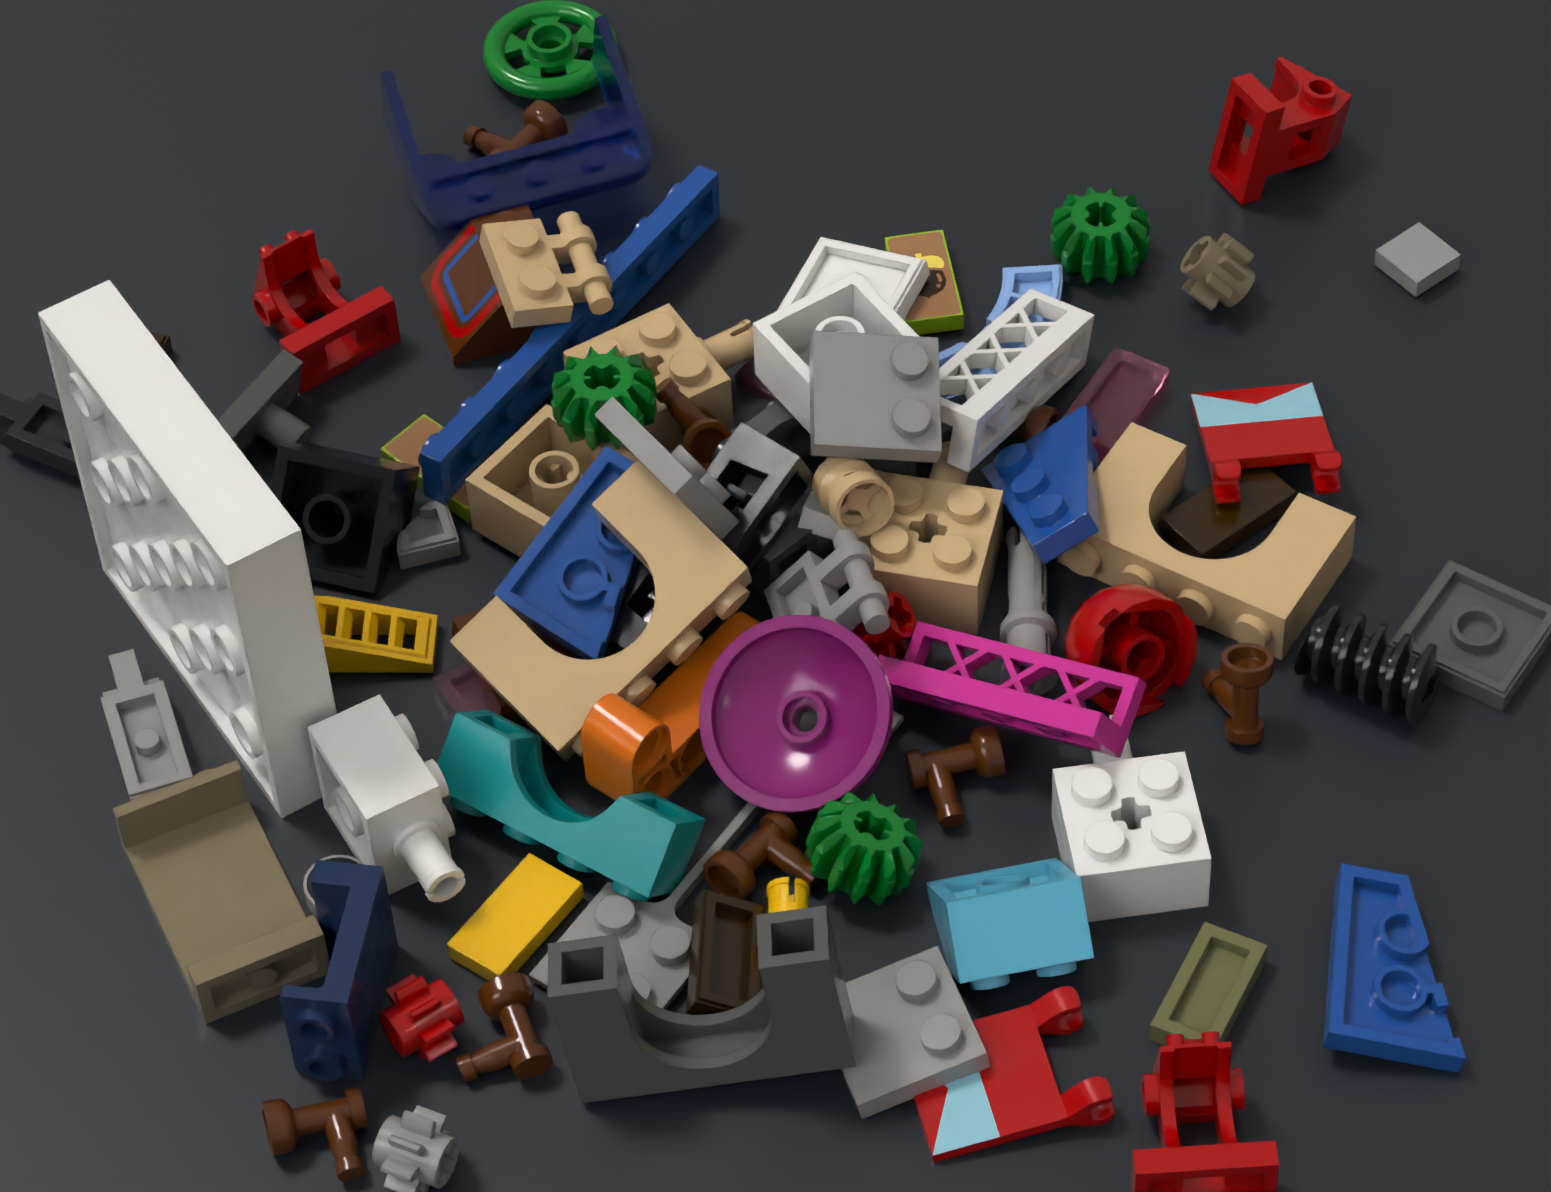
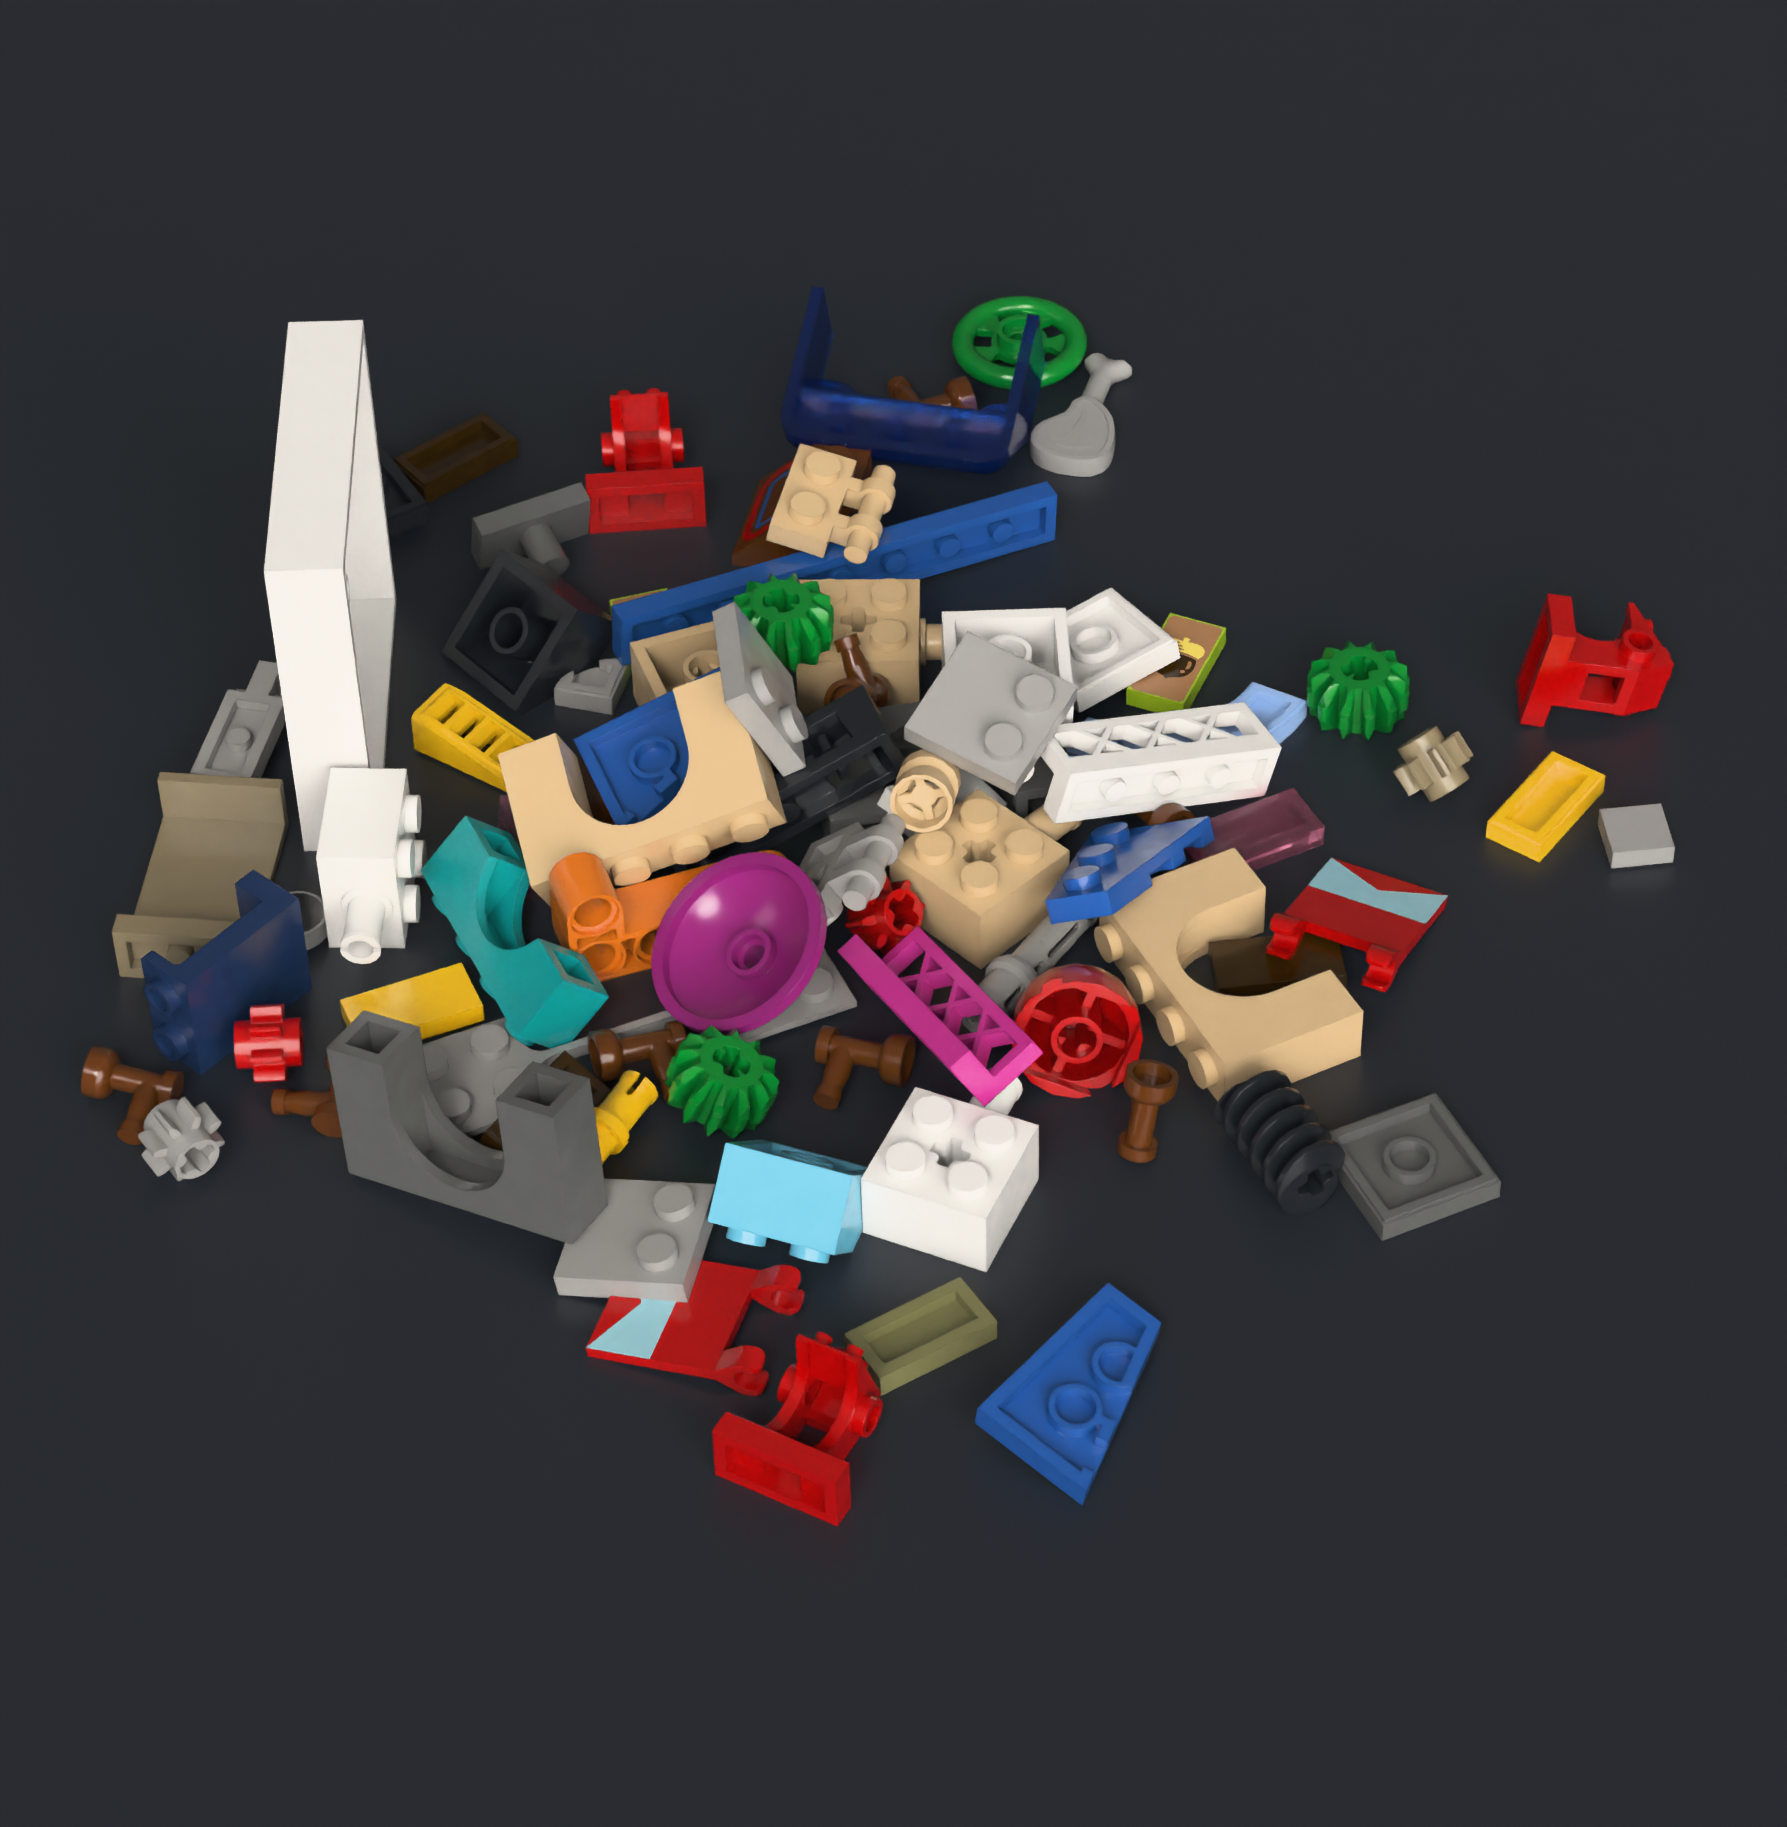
camera: 30 degrees right, 5 degrees down
none -> light grey piece [1030,353,1132,477]
none -> yellow tile [1486,751,1606,863]

